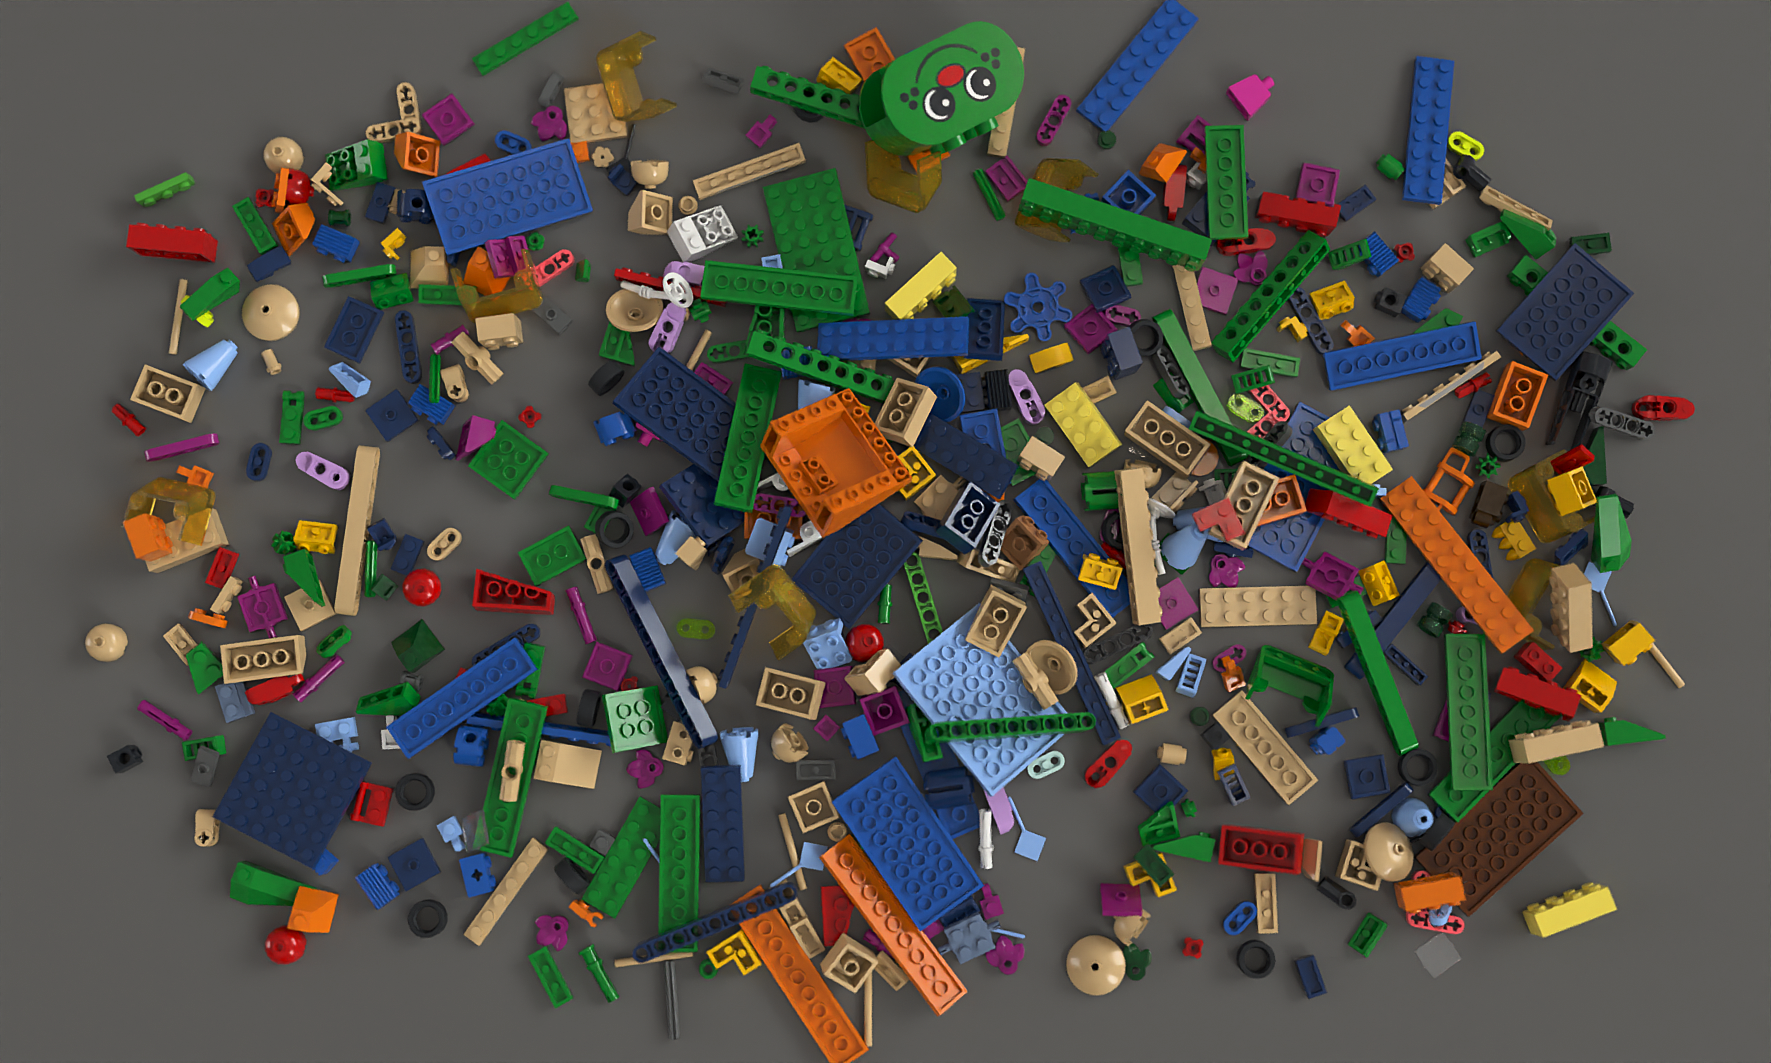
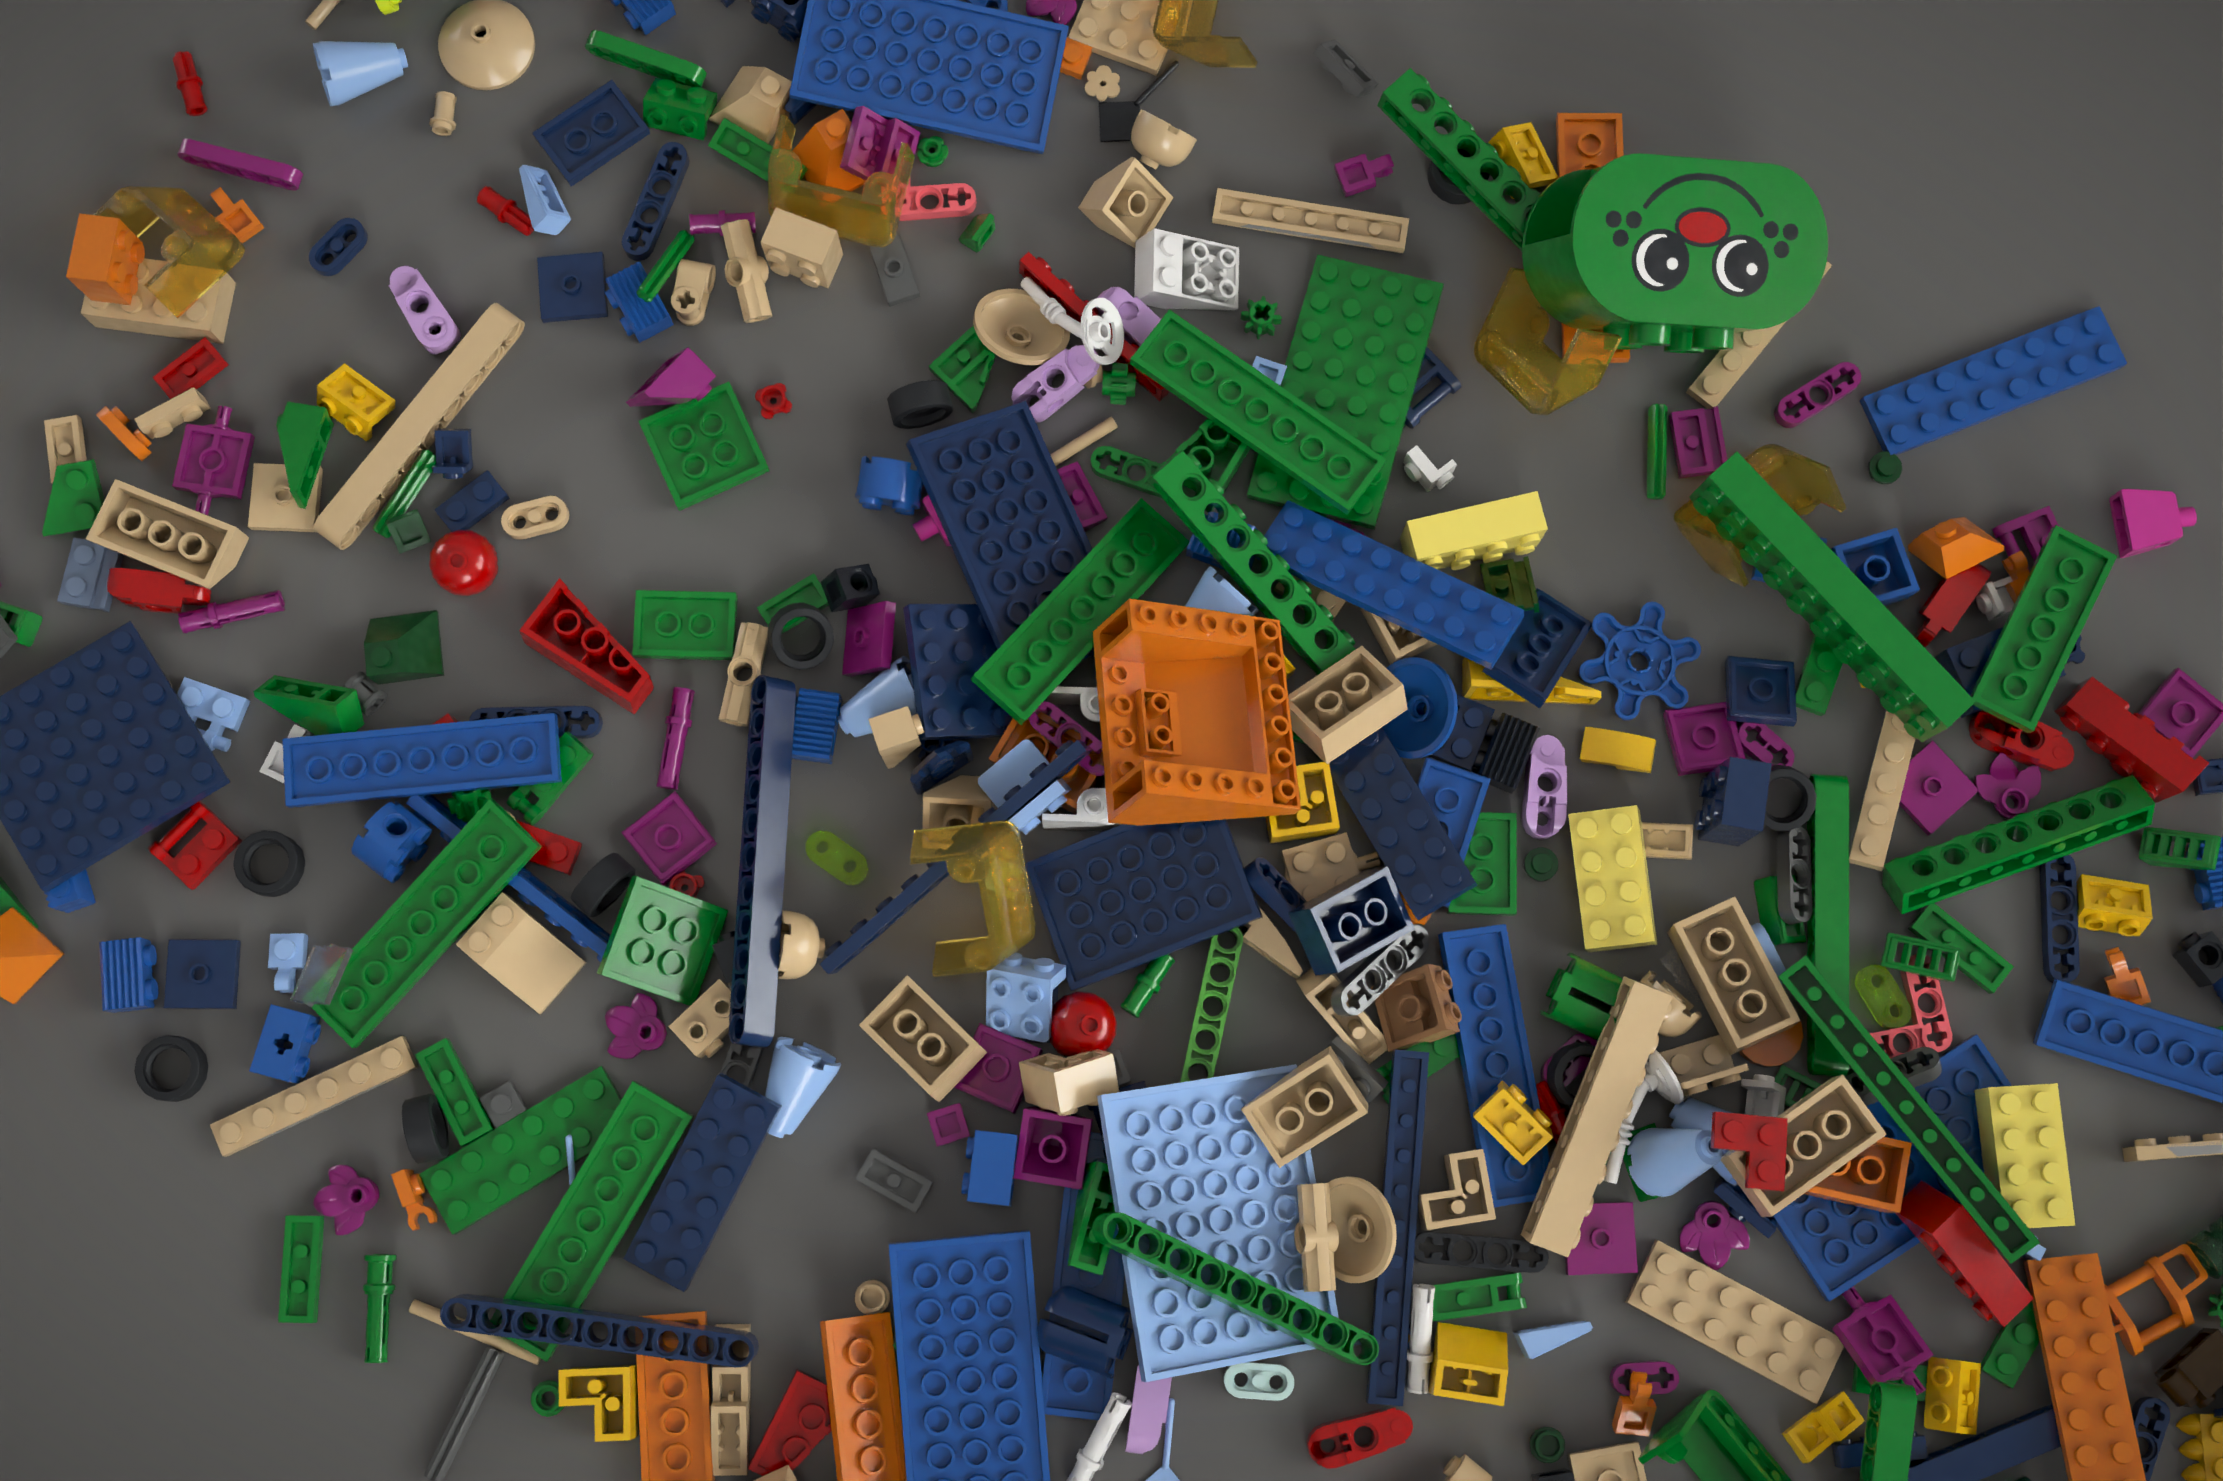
camera: 25 degrees right, 5 degrees down
tan brick [130,365,206,423] -> none
green gear [271,531,296,555] -> none
green plate [279,390,305,445] -> none
green plate [303,406,343,431] -> none
green plate [316,625,352,658] -> none
yellow bracket [381,228,407,260] -> none
dark blue plate [426,426,456,460] -> none
tan piece [499,740,525,802] -> none
green beam [548,485,619,510] -> none
dark blue bracket [608,164,639,196] -> none
tan plate [679,196,698,215] -> none
light blue piece [770,842,828,888] -> none
tan cylinder [771,723,809,763] -> none
tan bar [778,813,807,891] -> none
tan brick [788,781,840,833] -> none
magenta piece [869,232,899,263] -> none
tan brick [1017,436,1065,481] -> none
tan plate [1159,617,1202,655] -> none
light blue slope [1175,653,1207,698] -> none
yellow bracket [1276,316,1308,343] -> none
blue brick [1372,409,1409,454] -> none

